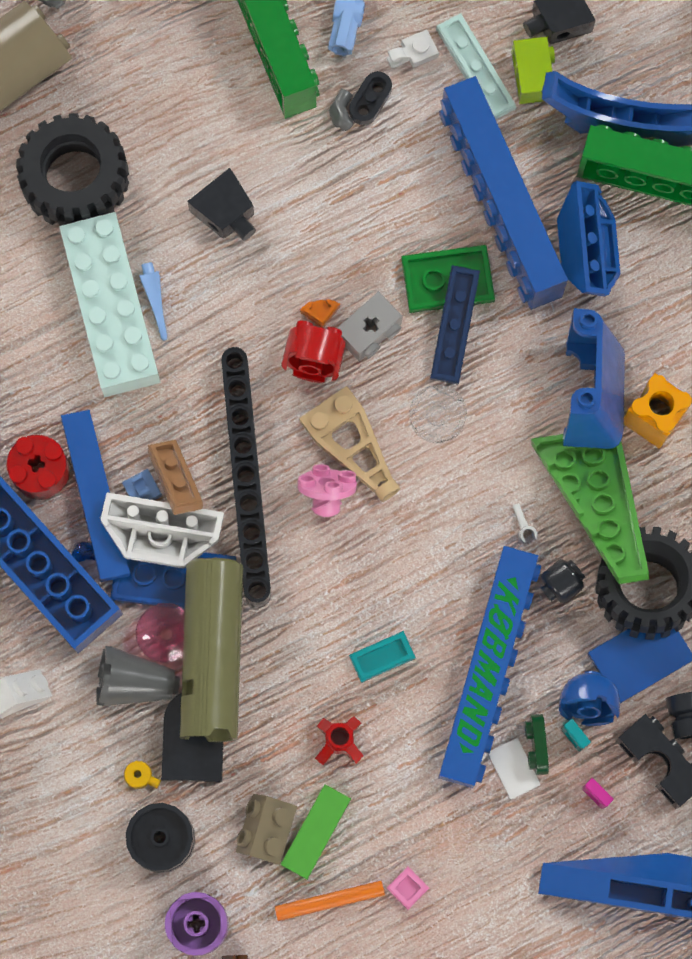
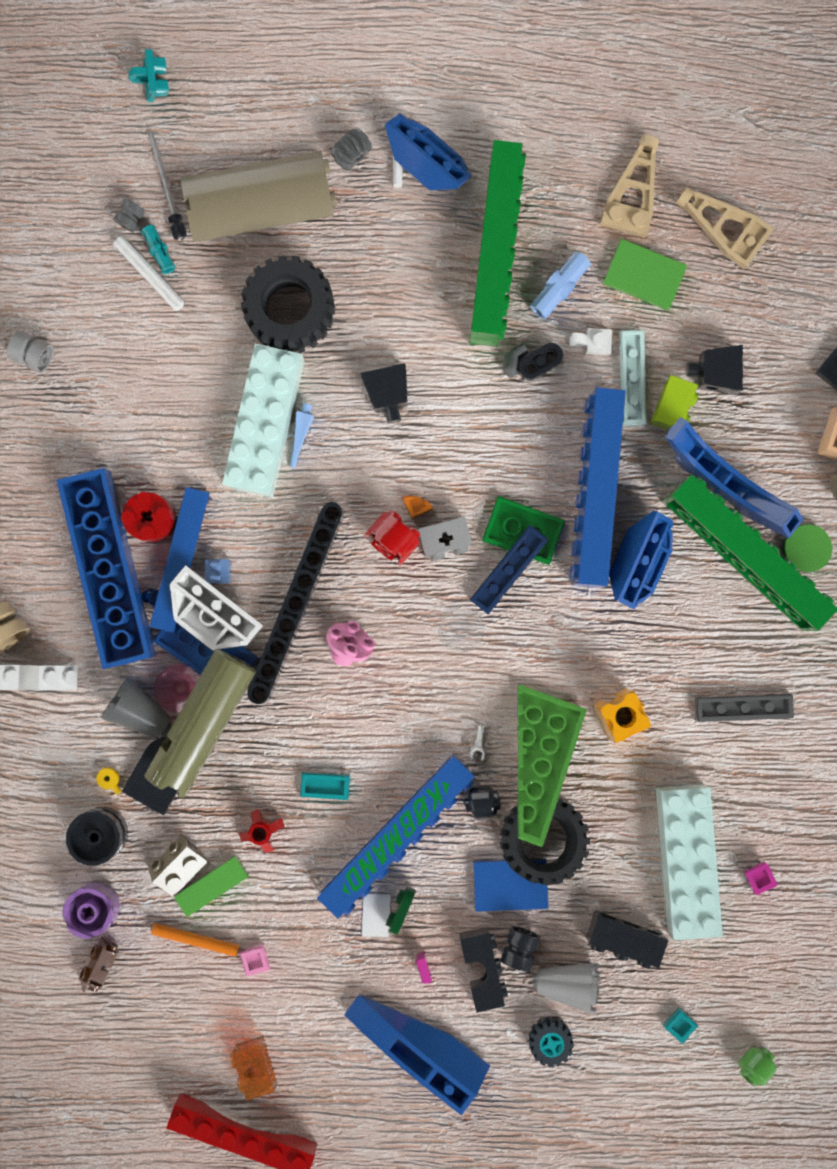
camera: 30 degrees right, 10 degrees up
medium nougat tile [148,440,203,515] -> none
tan plate [299,386,401,502] -> none
blue cylinder [559,671,620,726] -> none
teal tile [561,719,591,751] -> none
blue windscreen [563,308,625,449] -> none

